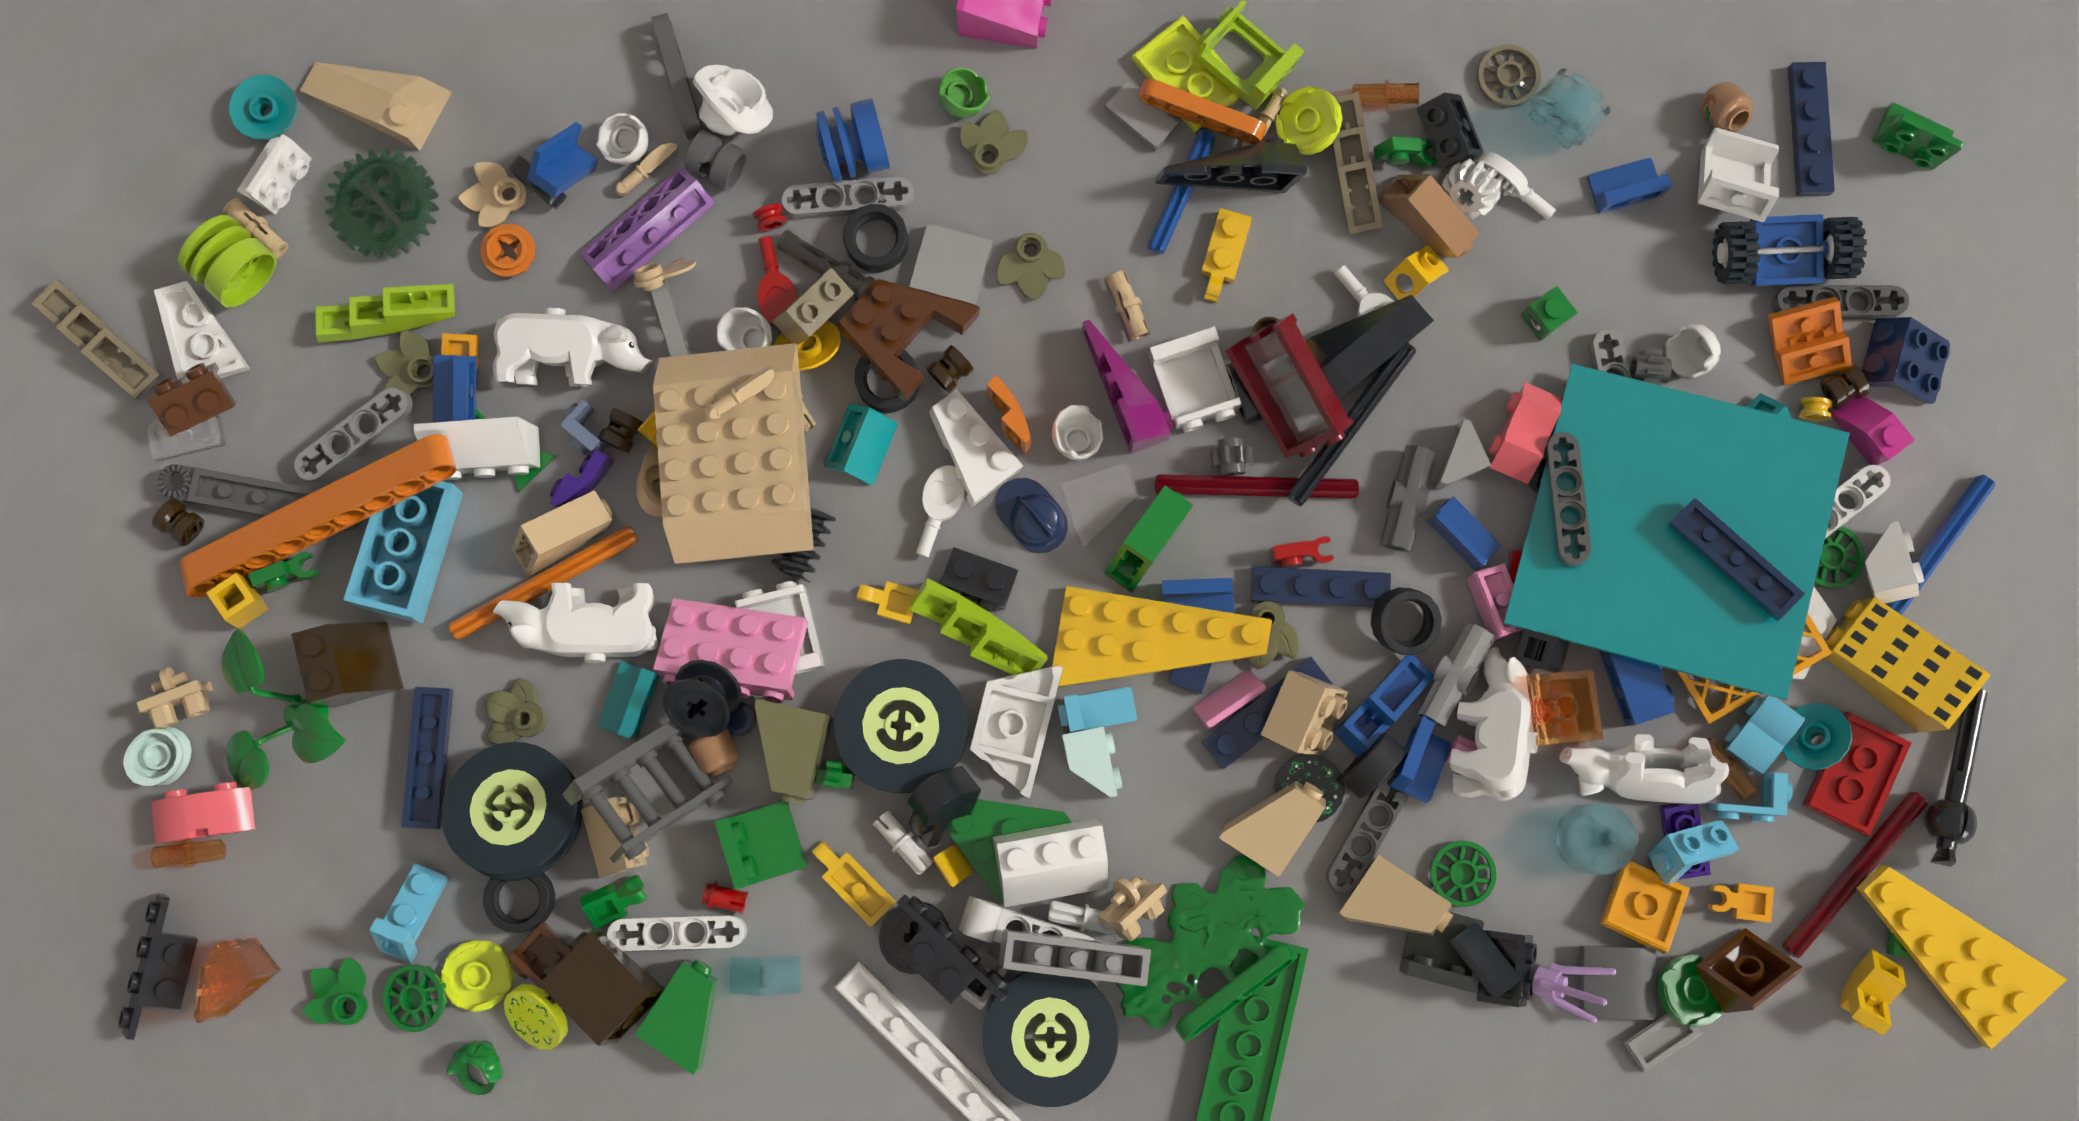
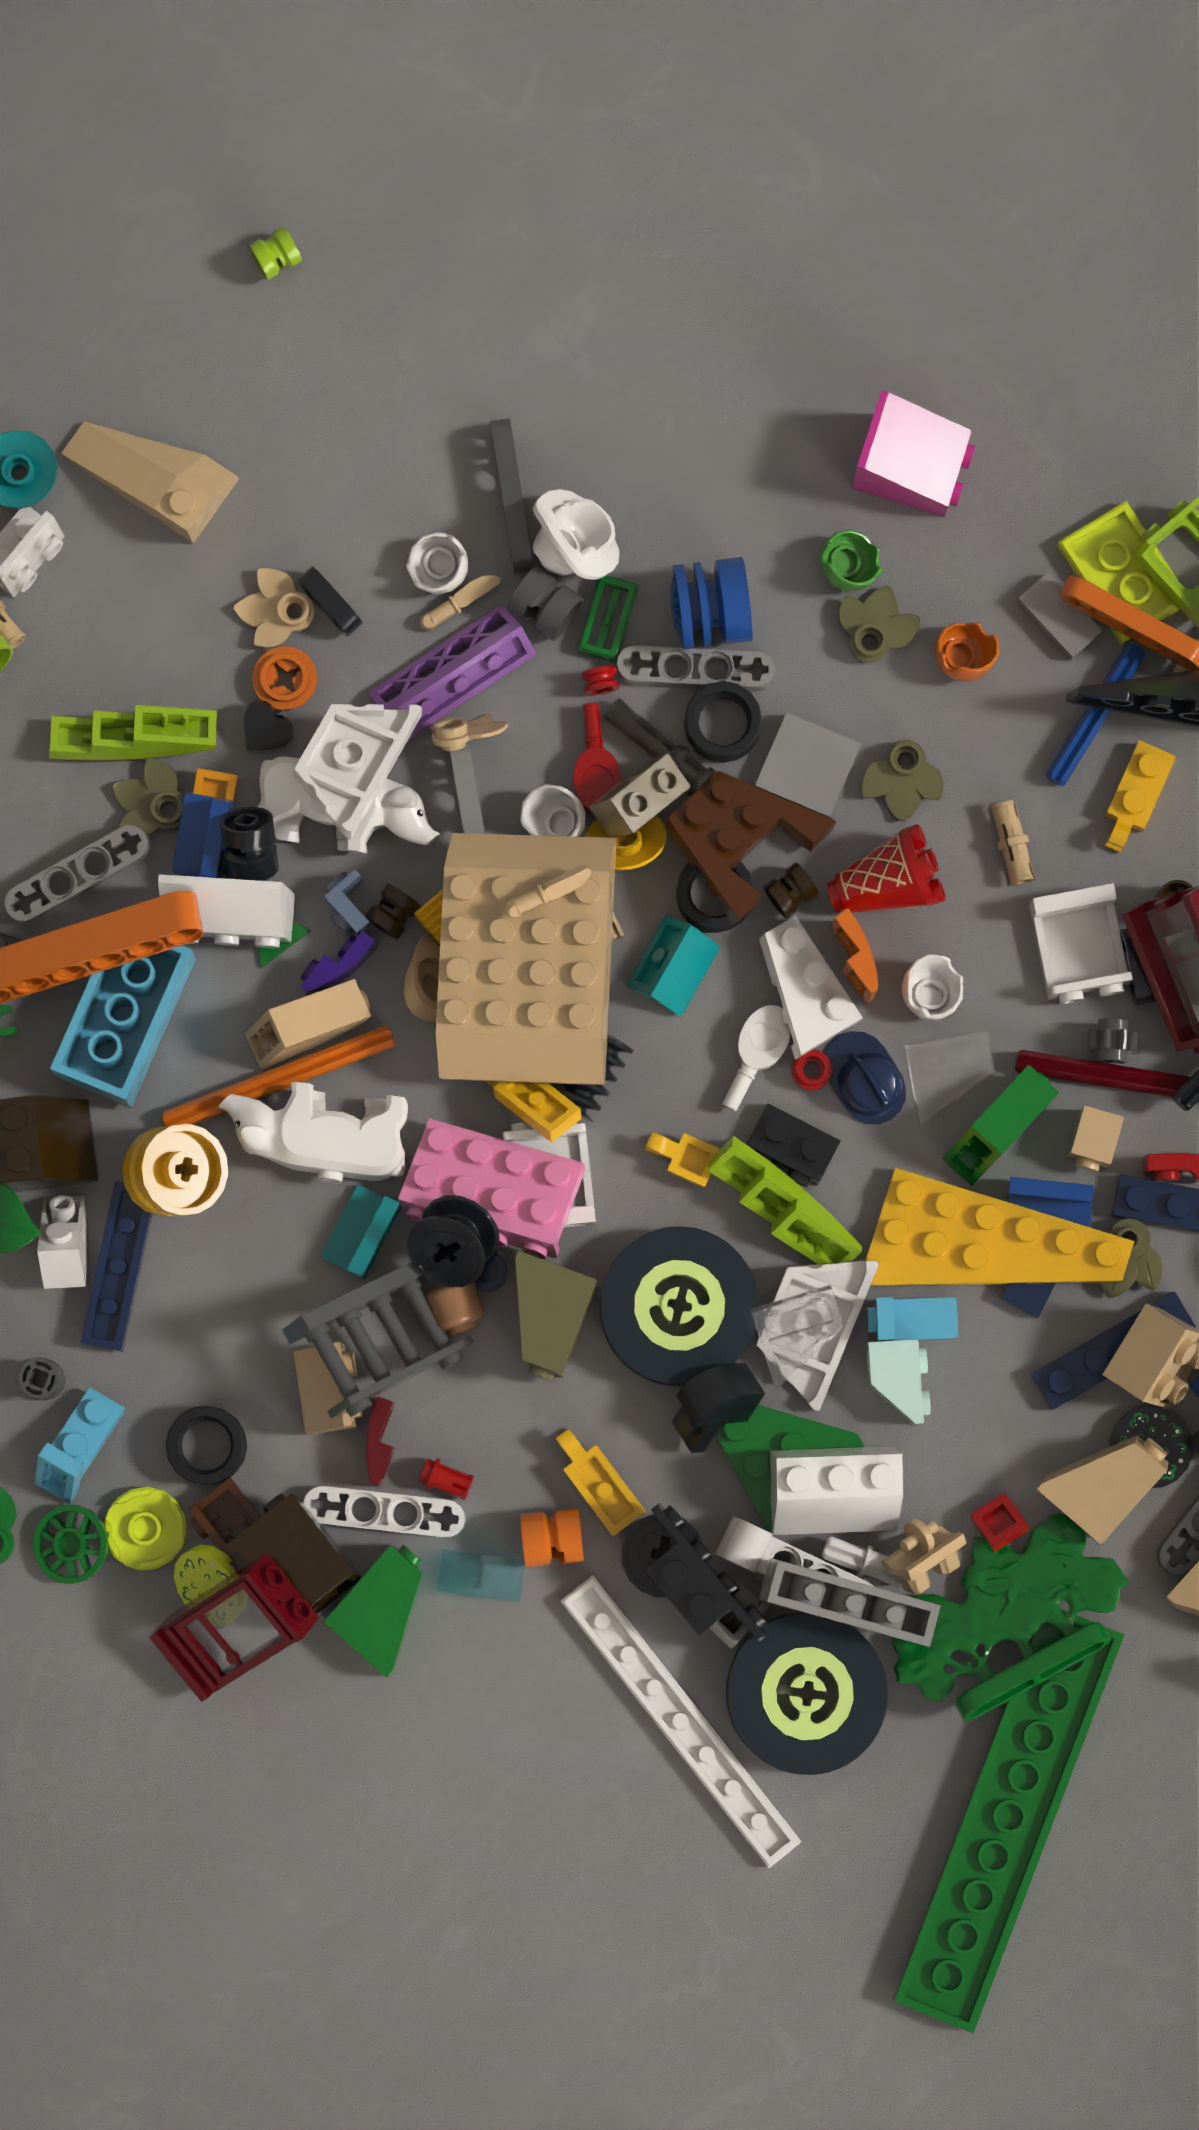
camera: 15 degrees right, 0 degrees up
clear green gear [324,148,439,259] -> none
black wheel [441,742,584,881] -> none
green piece [446,1040,503,1095] -> none
olive plate [485,678,547,744] -> none
blue panel [527,122,598,198] -> none
green plate [579,875,647,929] -> none
green bracket [714,801,807,890] -> none
green plate [815,760,855,789] -> none
white axle [873,810,933,875] -> none
yellow slope [933,844,974,887] -> none
magenta wedge [1082,319,1174,454] -> none
bright pink slope [1193,670,1266,729] -> none
none -> dark grey wheel [18,1357,66,1401]
none -> white slope [37,1195,88,1289]
none -> wheel [122,1124,228,1216]
none -> dark red door [149,1552,319,1702]
none -> black wheel [220,806,279,881]
none -> black tile [244,700,293,750]
none -> white wing [294,704,422,840]
none -> dark red slope [366,1396,396,1487]
none -> yellow plate [486,1081,582,1143]
none -> orange wheel [520,1508,584,1568]
none -> green tile [577,575,639,664]
none -> clear wing [751,1285,844,1387]
none -> red plate [791,1049,832,1091]
none -> red cone [827,823,947,913]
none -> orange hair [934,622,1000,682]
none -> red plate [970,1492,1029,1553]
none -> tan brick [1066,1105,1124,1172]

